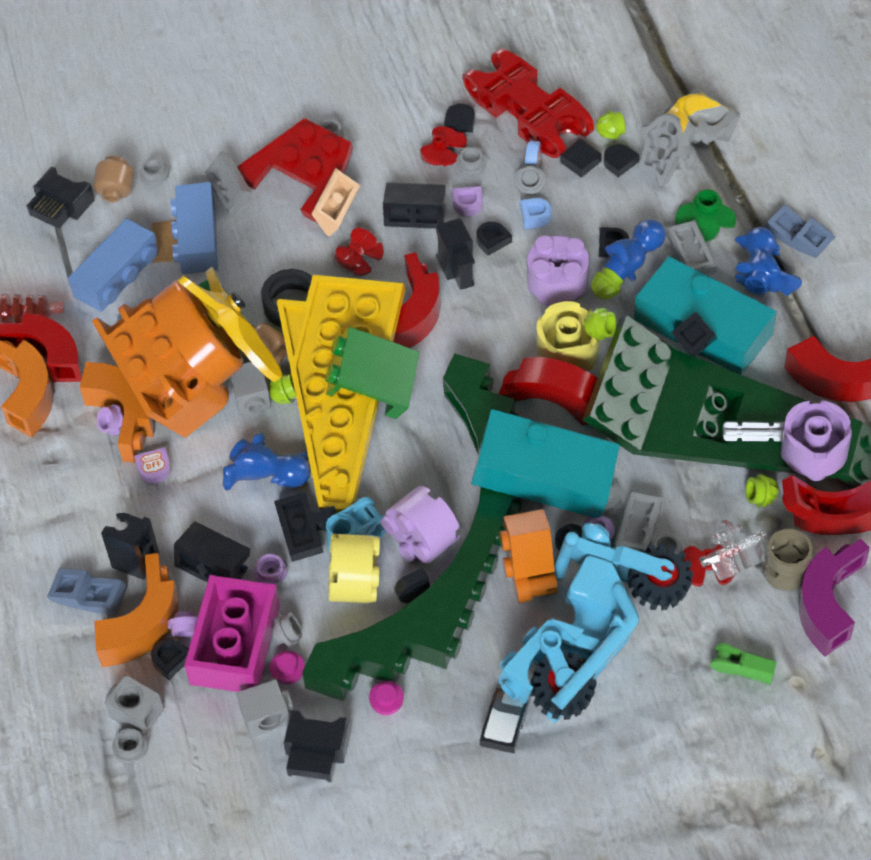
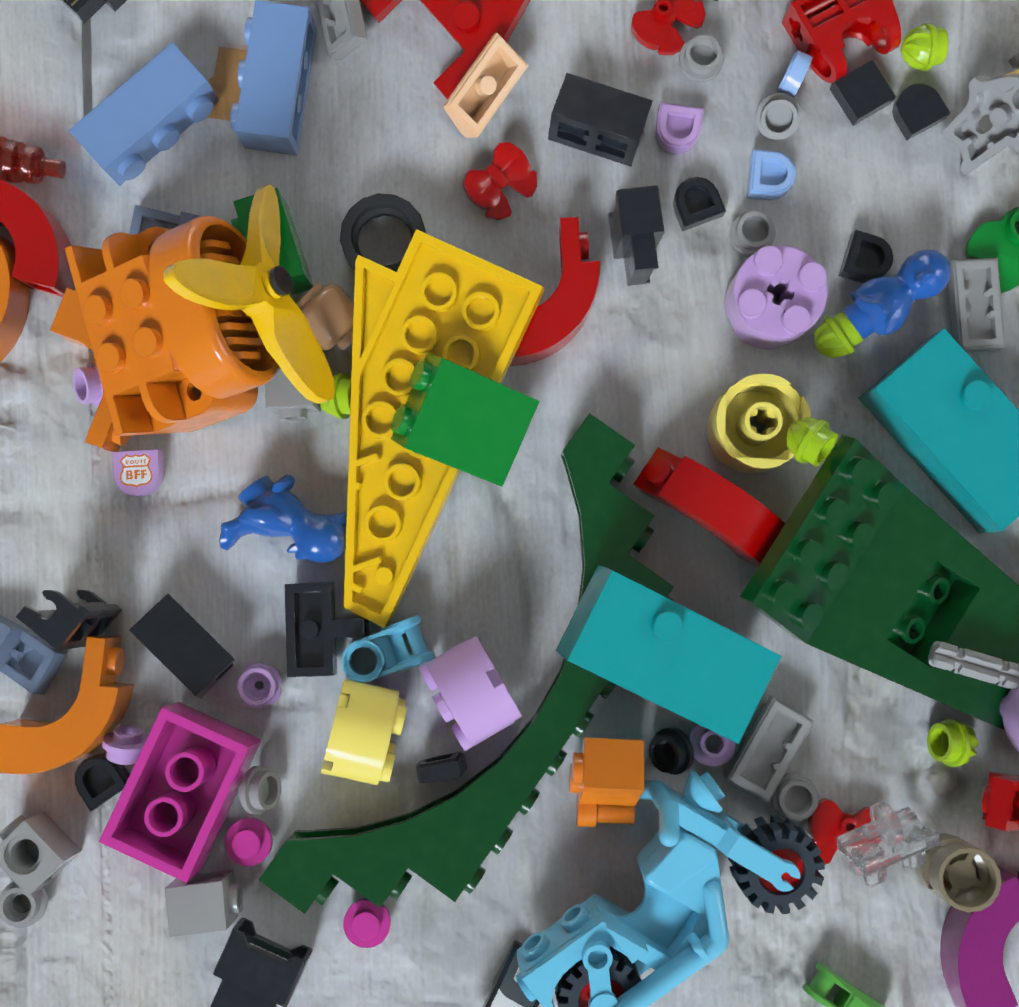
camera: 15 degrees right, 30 degrees up
black tile [671,312,718,358] -> none
none -> light grey plate [729,211,776,256]

